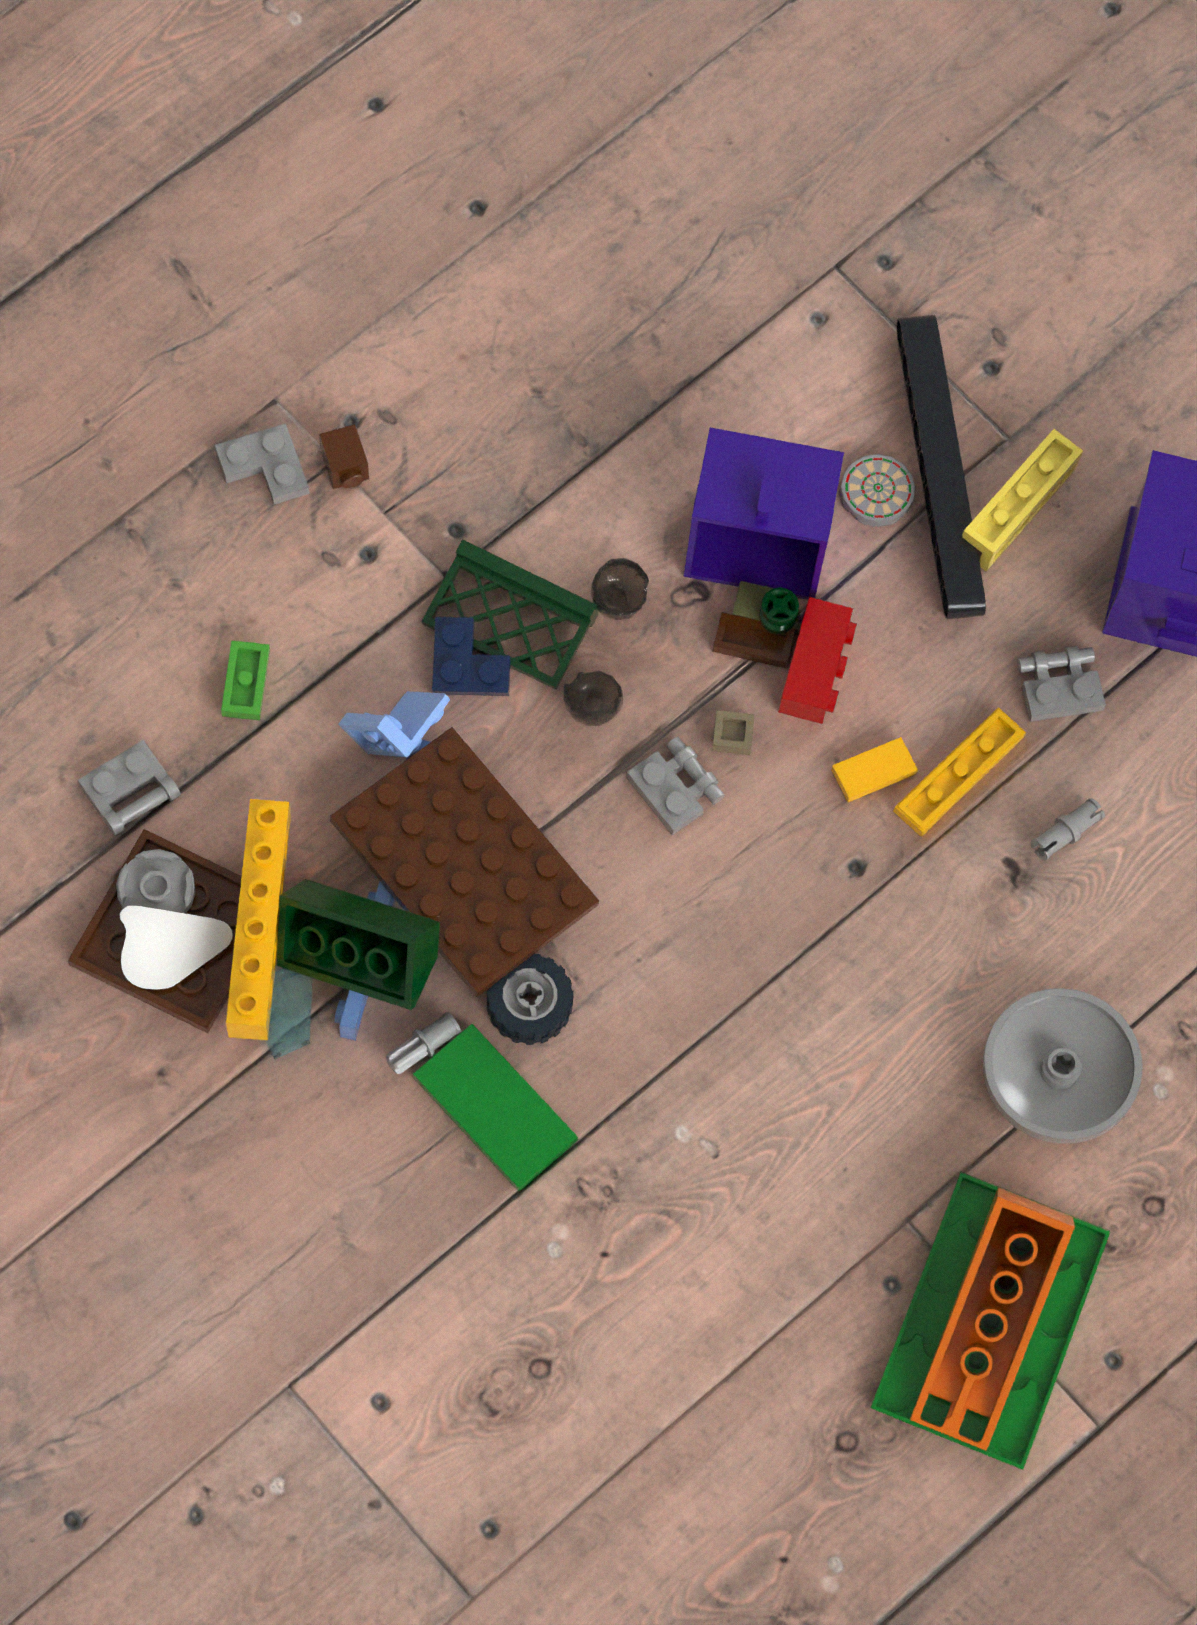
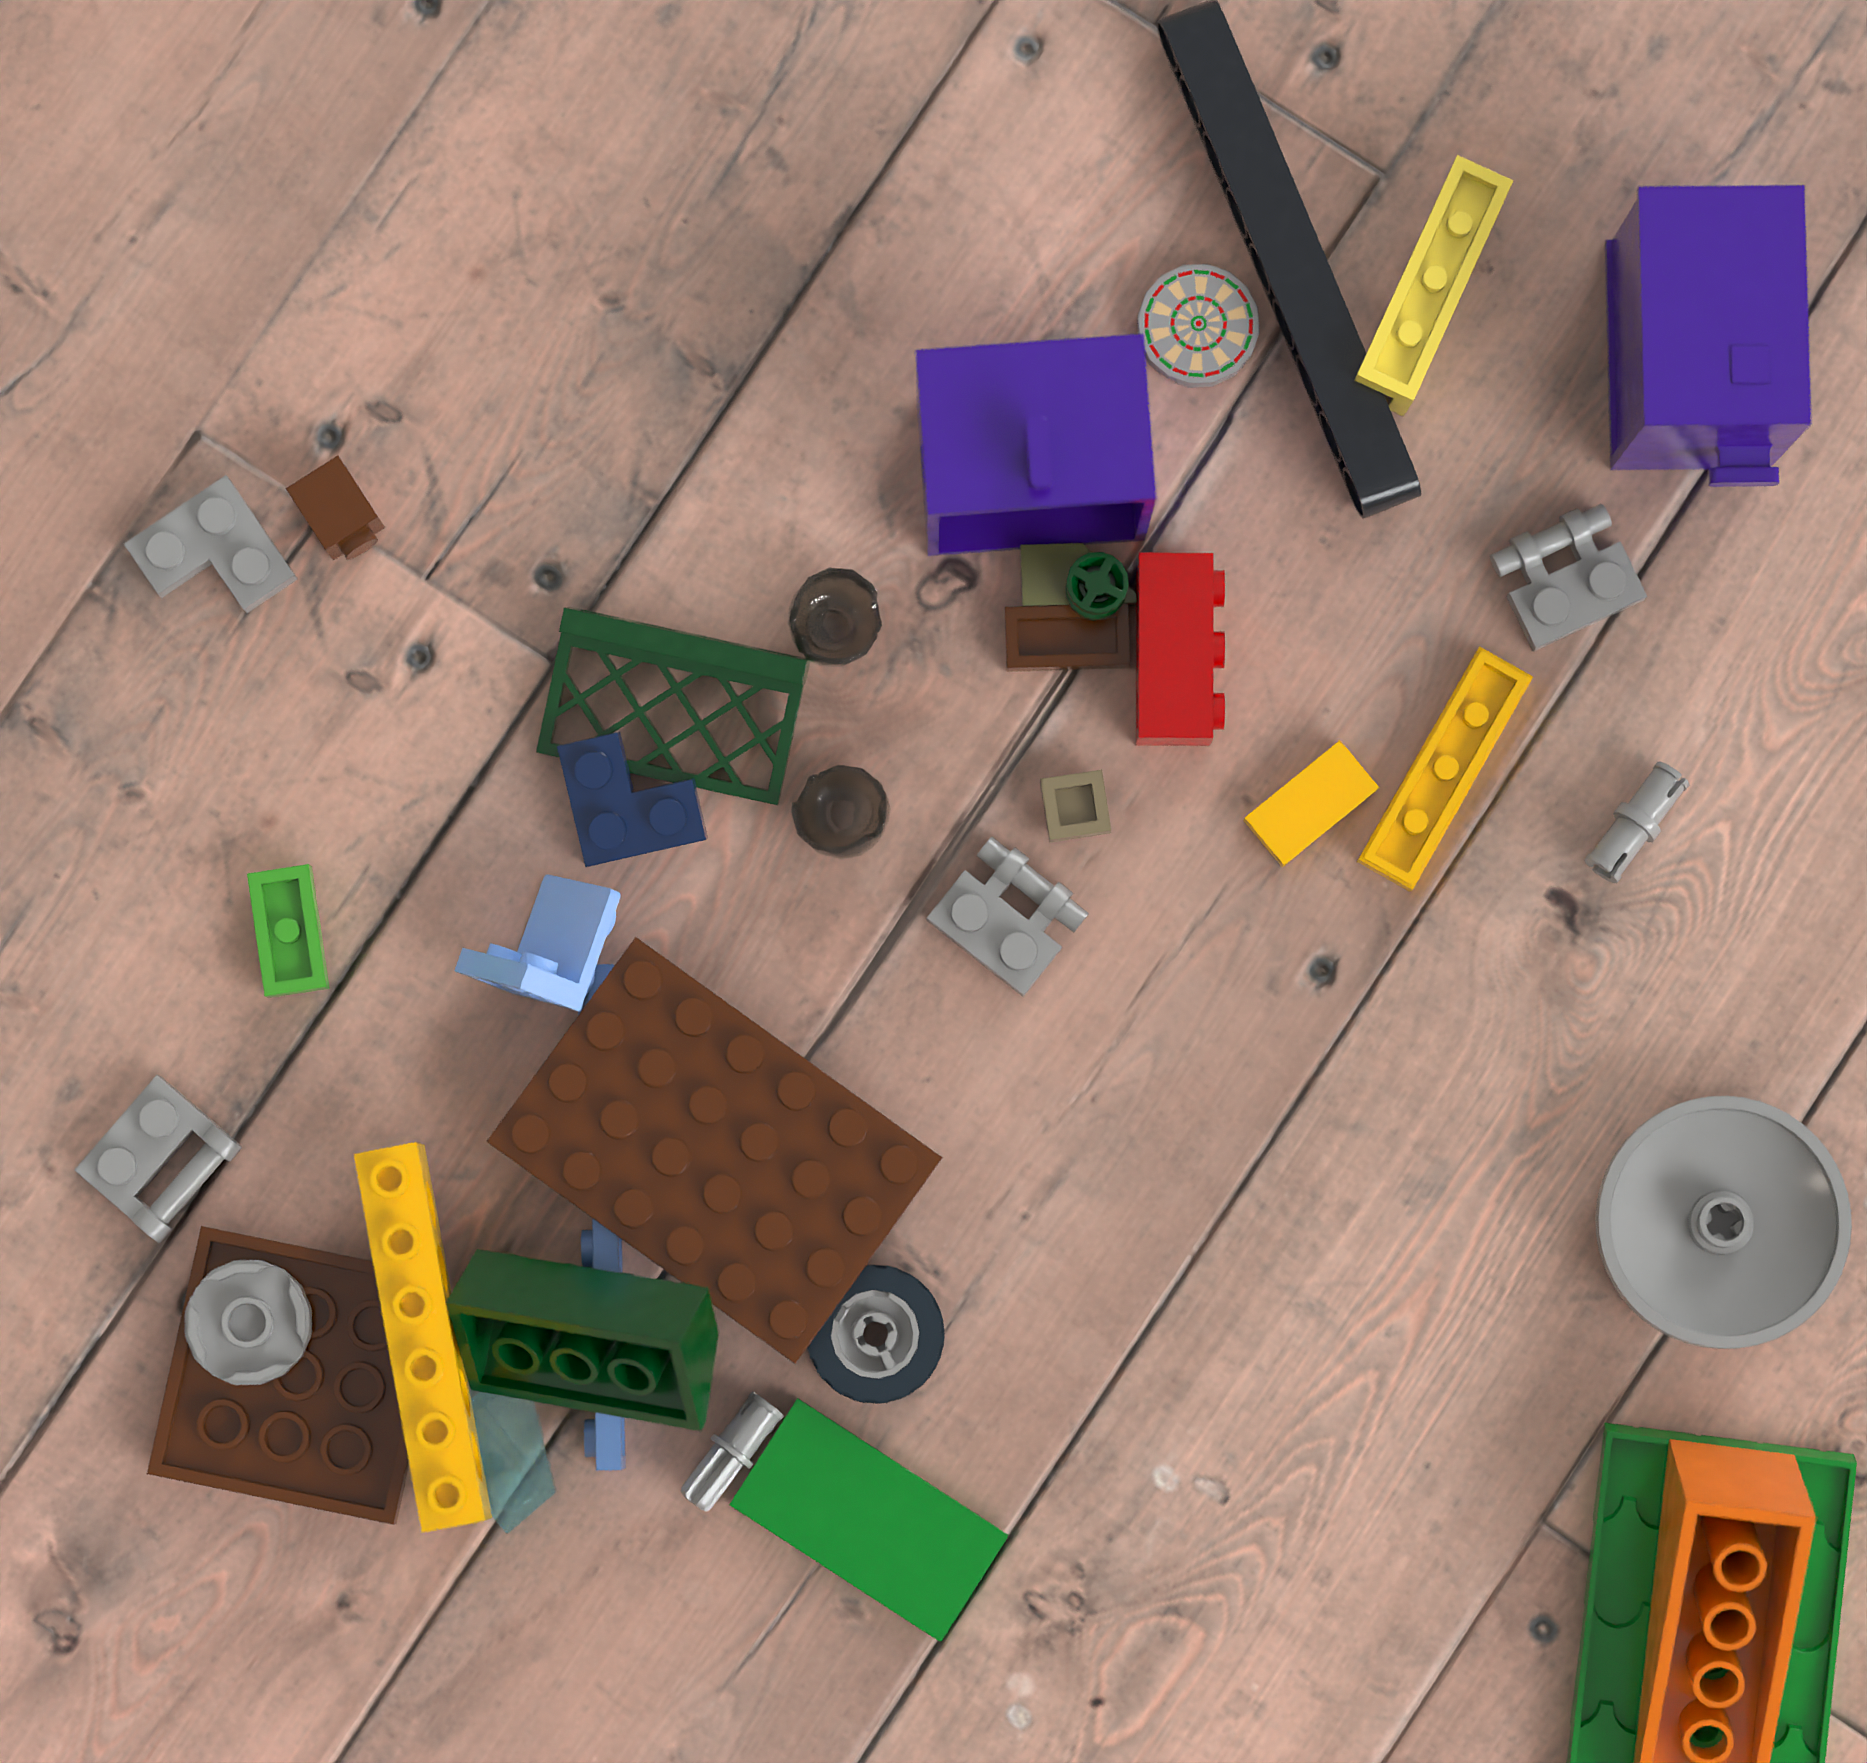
camera: 10 degrees left, 15 degrees up
white sticker [120,906,233,989] -> none

